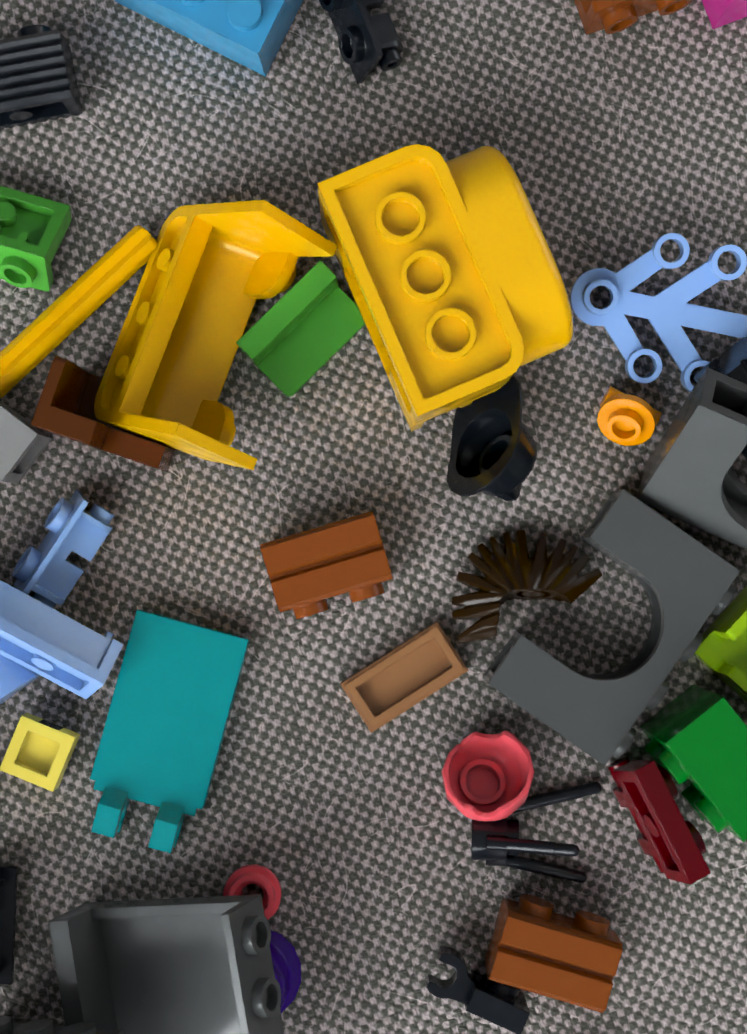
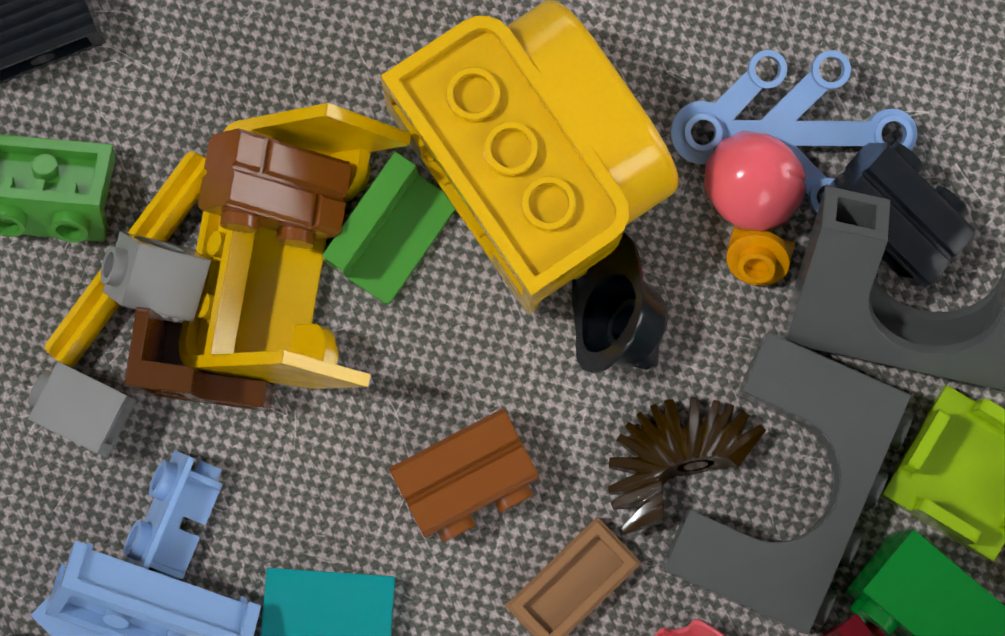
camera: 10 degrees left, 5 degrees down
none -> light grey brick [101,231,211,322]
none -> dark orange brick [198,128,352,248]
none -> coral hair [704,131,807,232]

